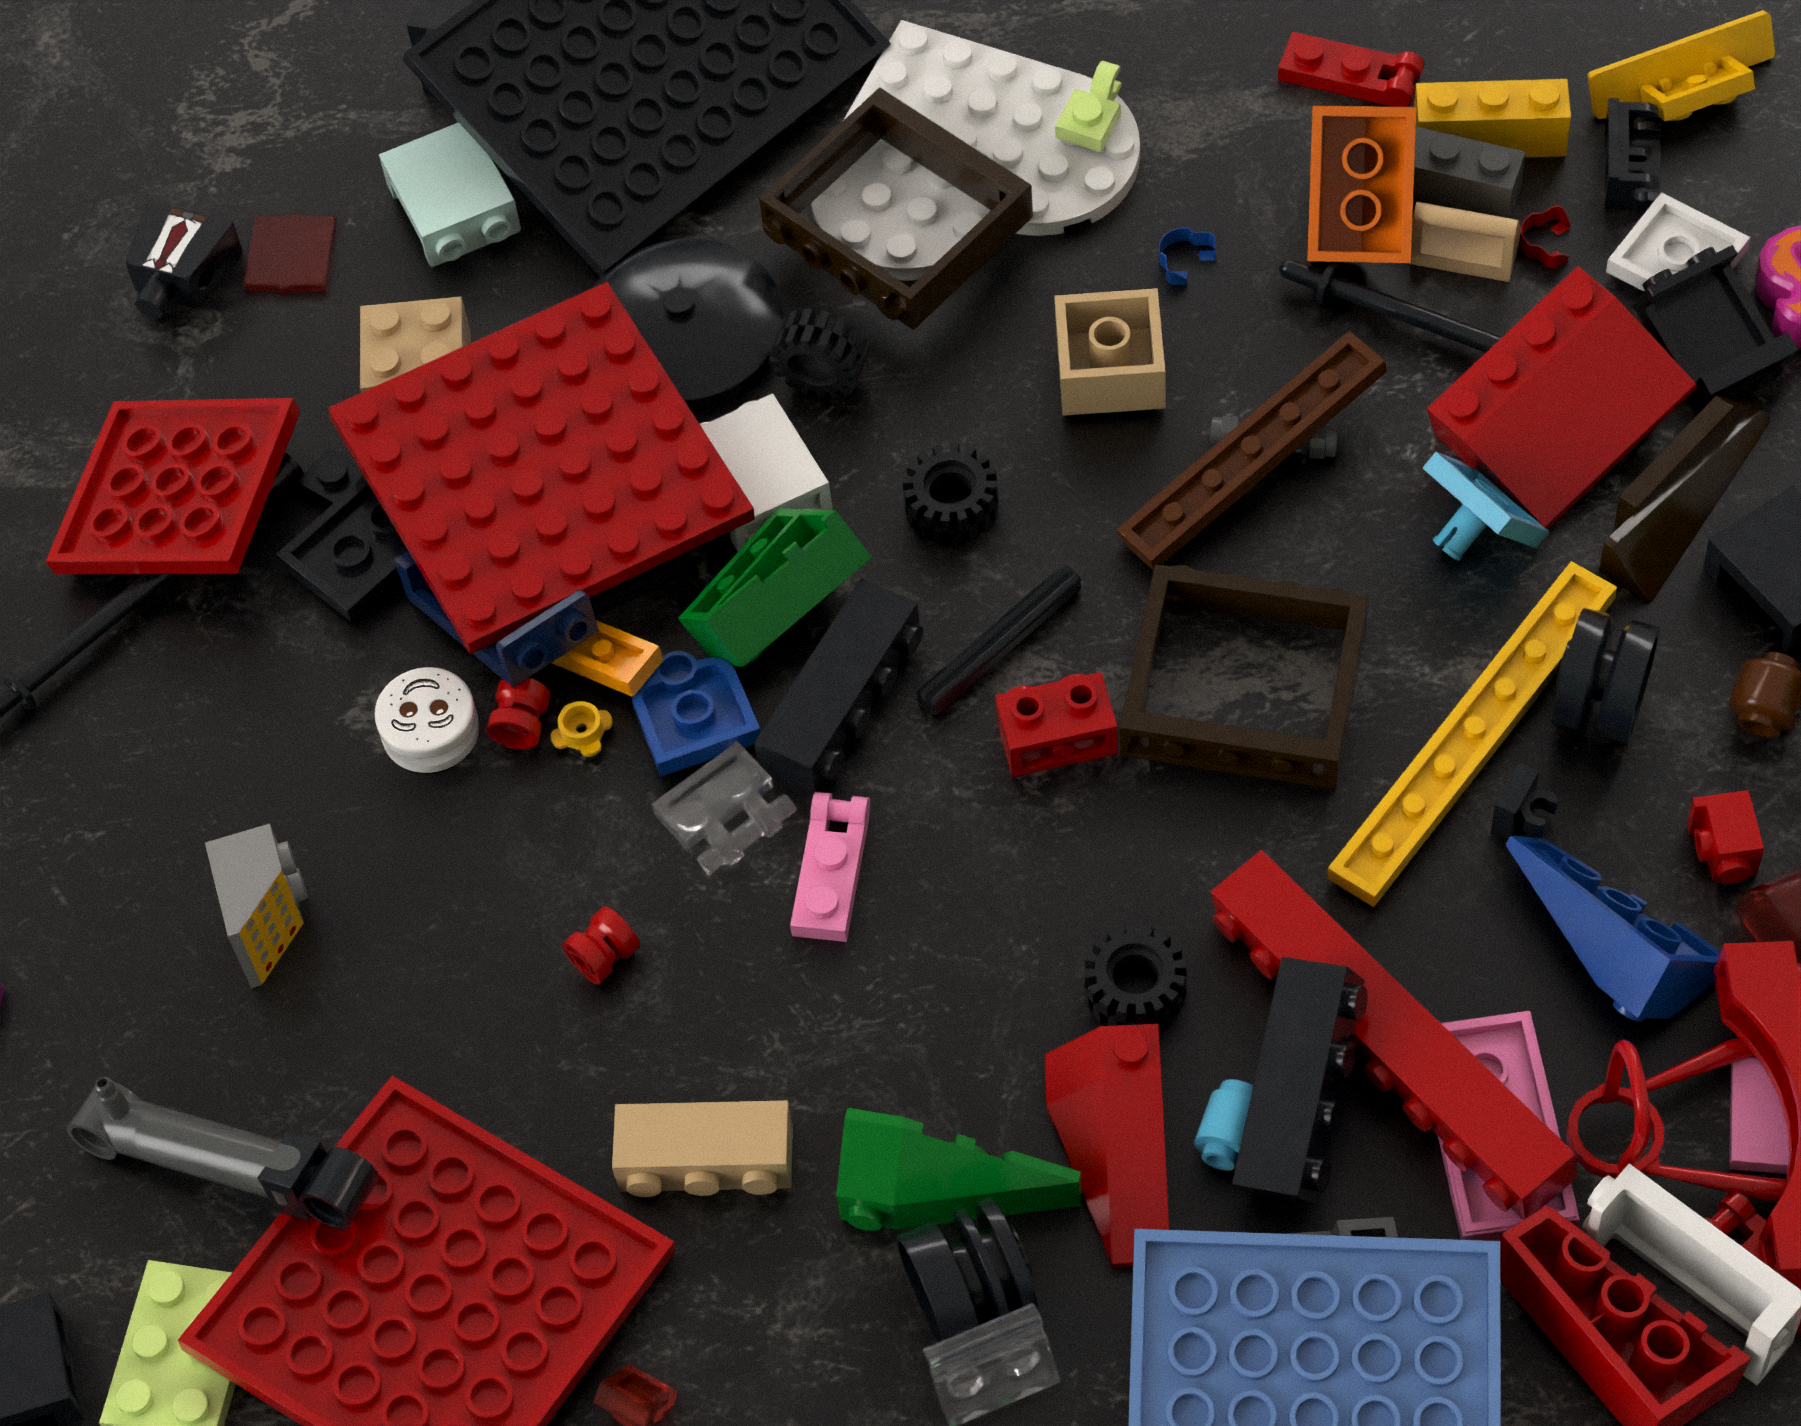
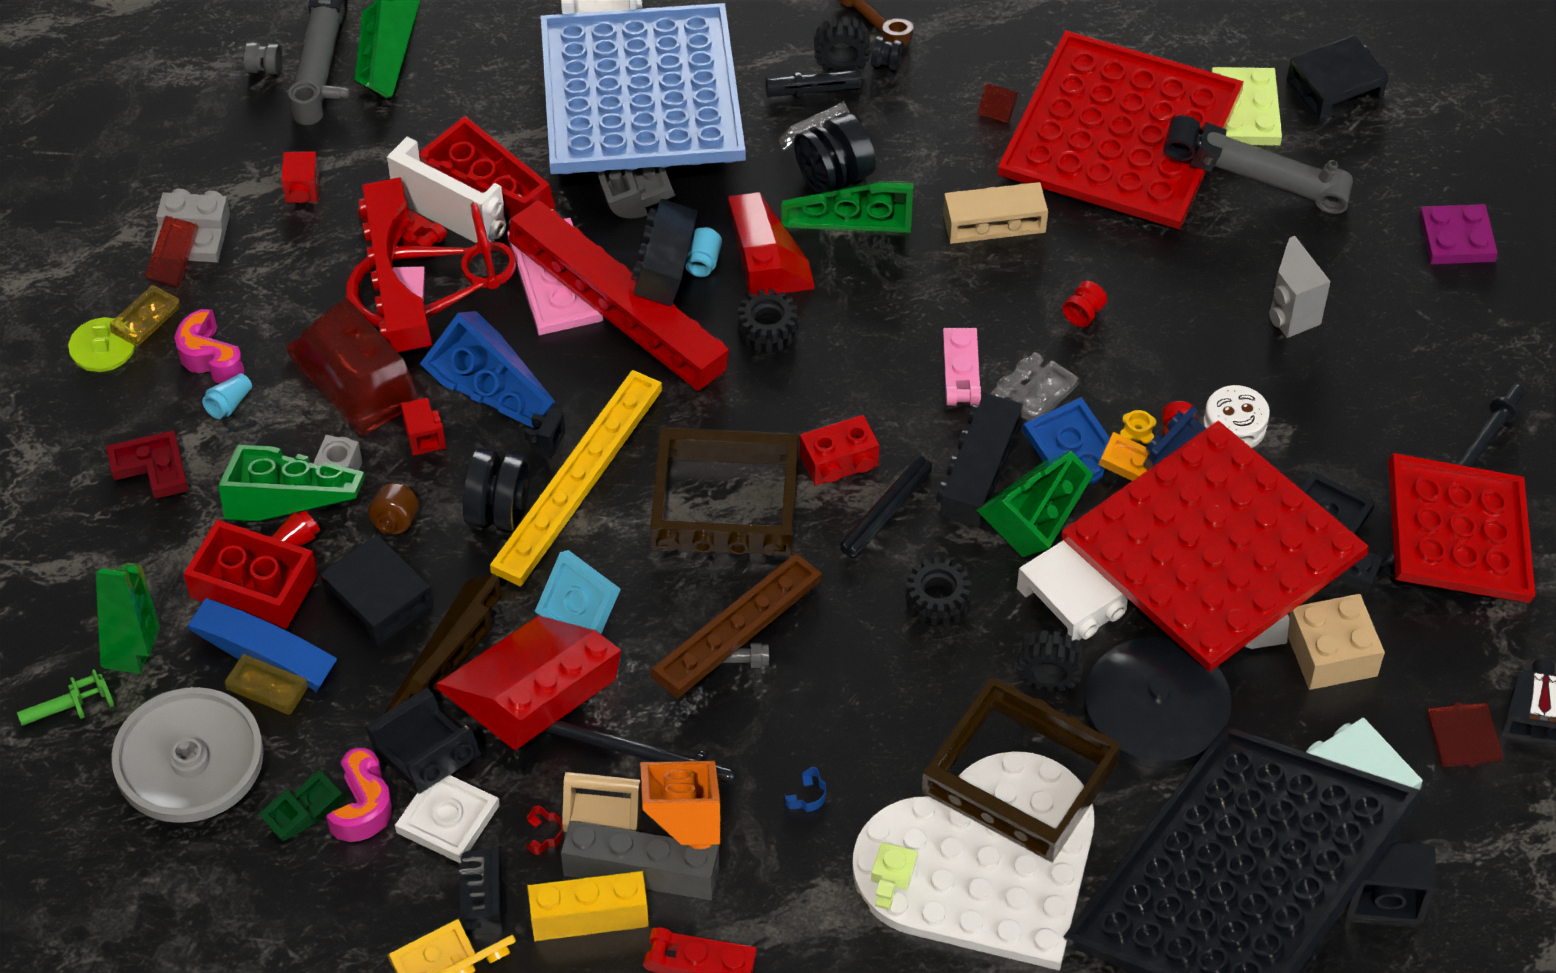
camera: 165 degrees right, 5 degrees down
tan brick [1054,288,1166,416] -> none

